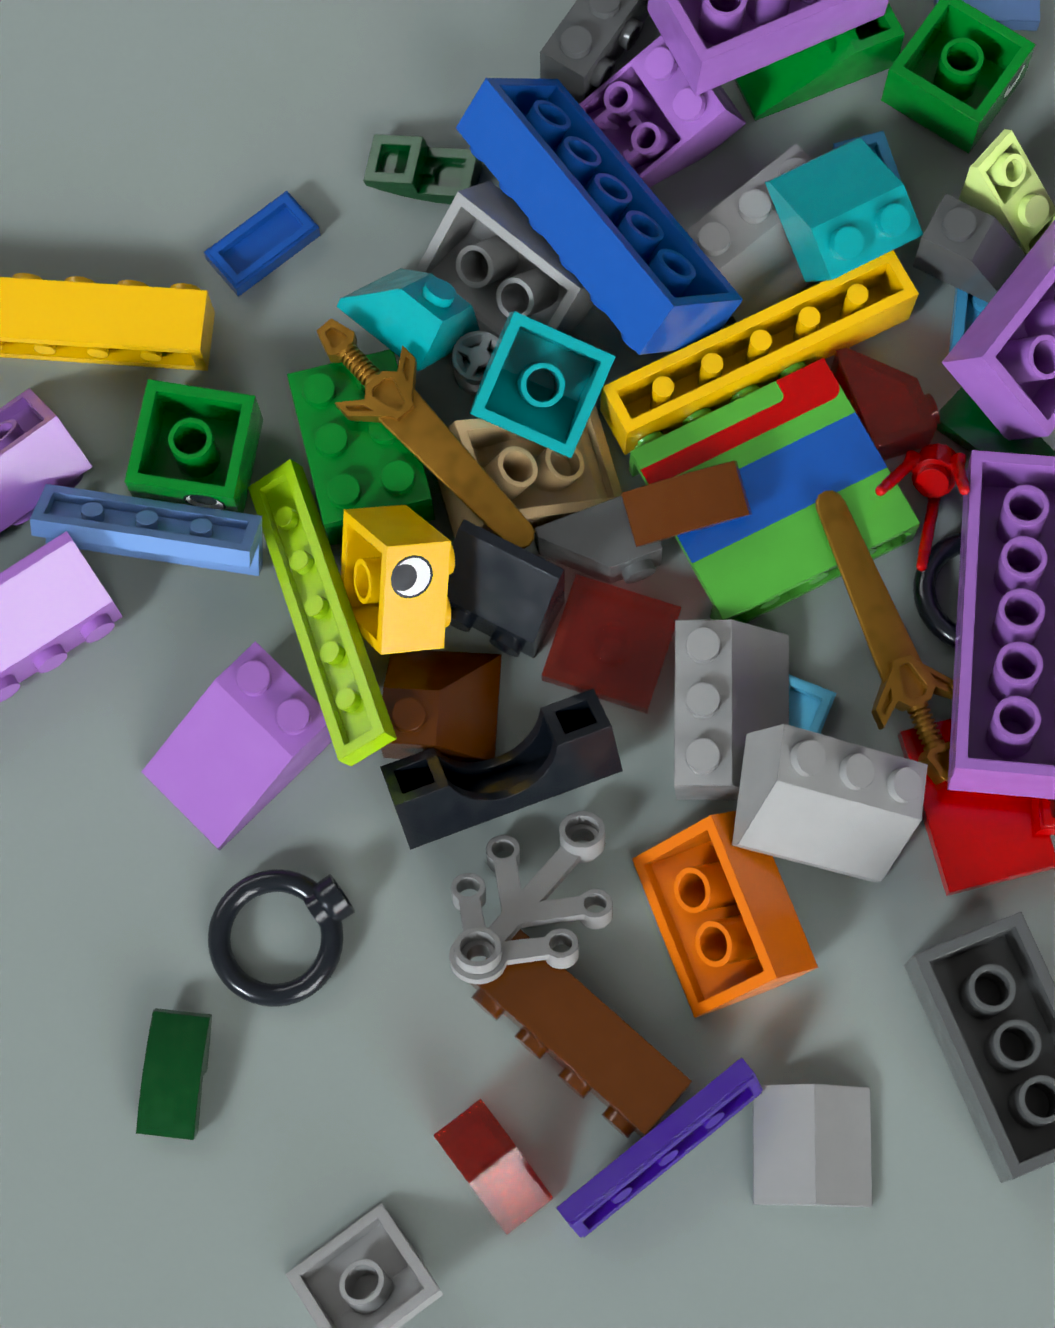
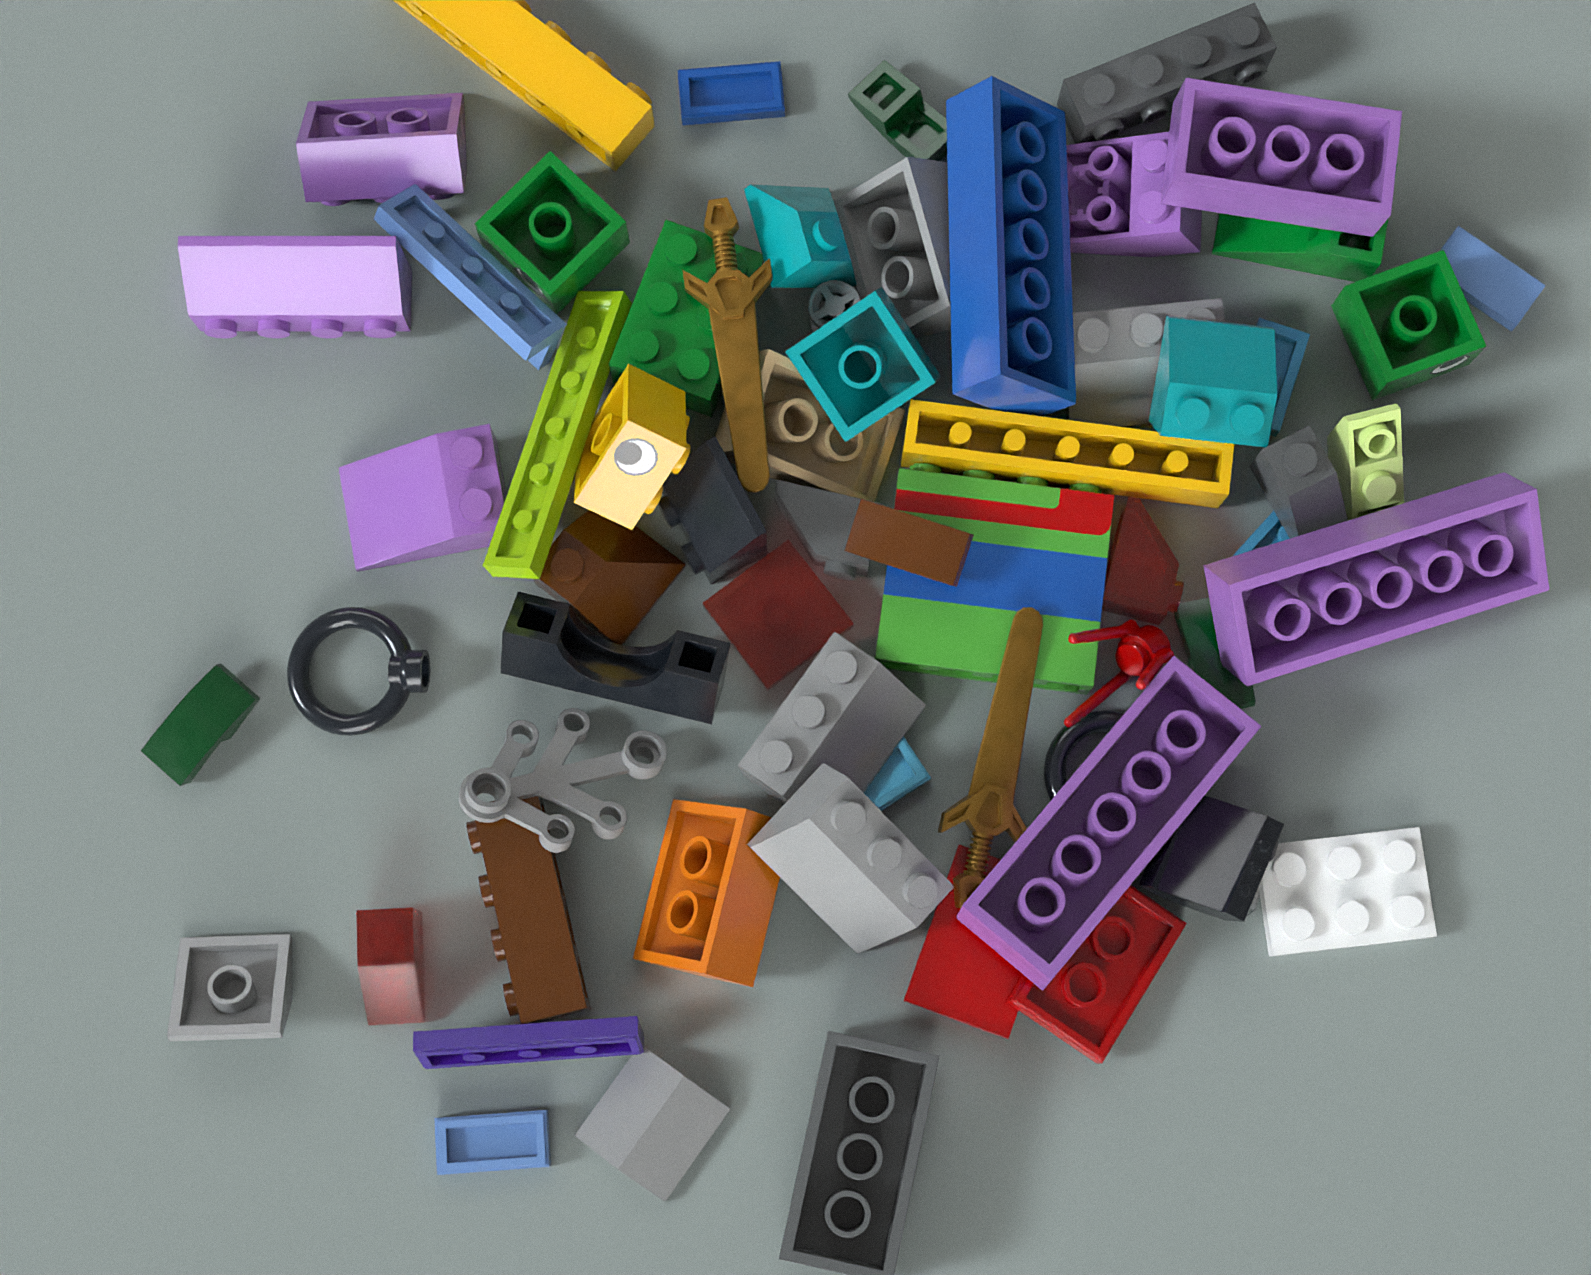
camera: 30 degrees right, 5 degrees up
none -> medium blue tile [434,1110,551,1175]

